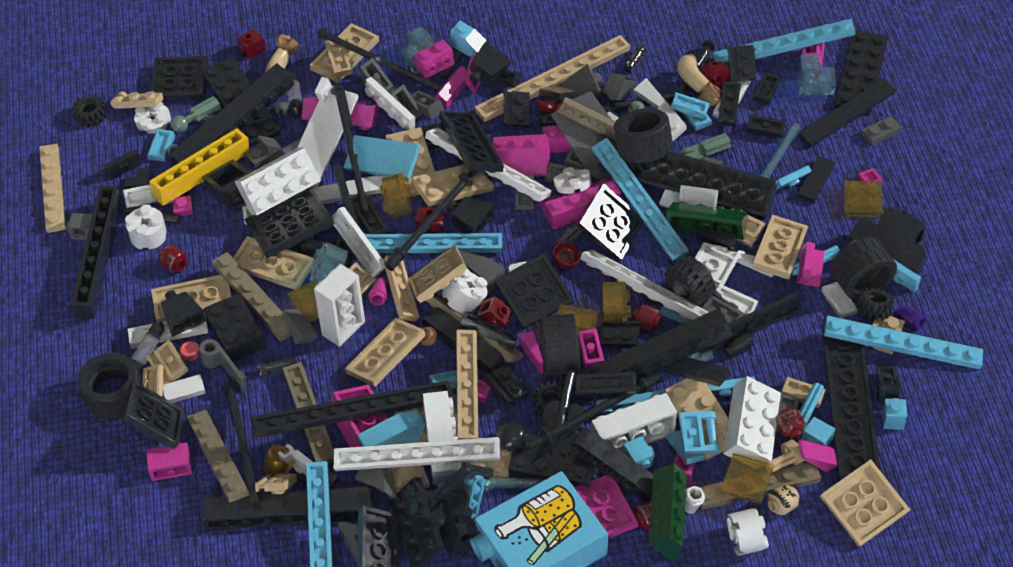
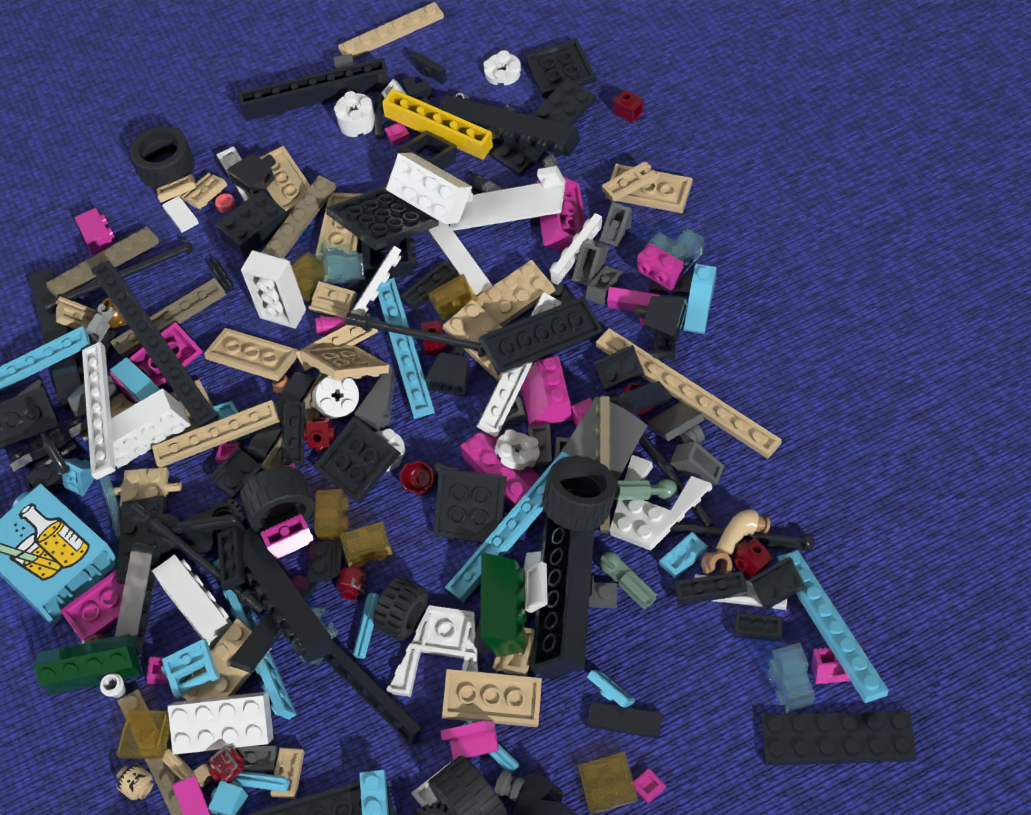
camera: 80 degrees right, 5 degrees up
black tyre [72,94,107,127] -> none
tan plate [111,91,163,109] -> none
black plate [122,380,185,449] -> none
clear piece [131,321,165,372] -> none
medium azure tile [147,129,175,162] -> none
dark red head [159,245,187,273] -> none
sand green piece [171,96,222,133] -> none
dark grey door [200,339,247,392] -> none
dark grey slope [244,136,285,169] -> none
piece [265,34,301,73] -> none
piece [287,74,303,116] -> none
black bar [317,28,442,92] -> none
black bar [331,85,369,214] -> none
black tile [333,164,359,227] -> none
medium azure tile [343,135,420,180] -> none
black hair [495,422,527,452] -> none
white plate [580,249,709,320] -> none
medium azure brick [623,436,655,470] -> none
black axle [624,44,646,73] -> none
medium azure plate [670,92,710,119] -> none
dark grey plate [702,295,745,323] -> none
black cone [724,332,755,358] -> none
white brick [727,508,769,556] -> none
black plate [747,115,786,138] -> none
clear light blue piece [760,122,801,178] -> none
black tile [799,78,896,148] -> none
dark grey plate [861,116,902,146] -> none

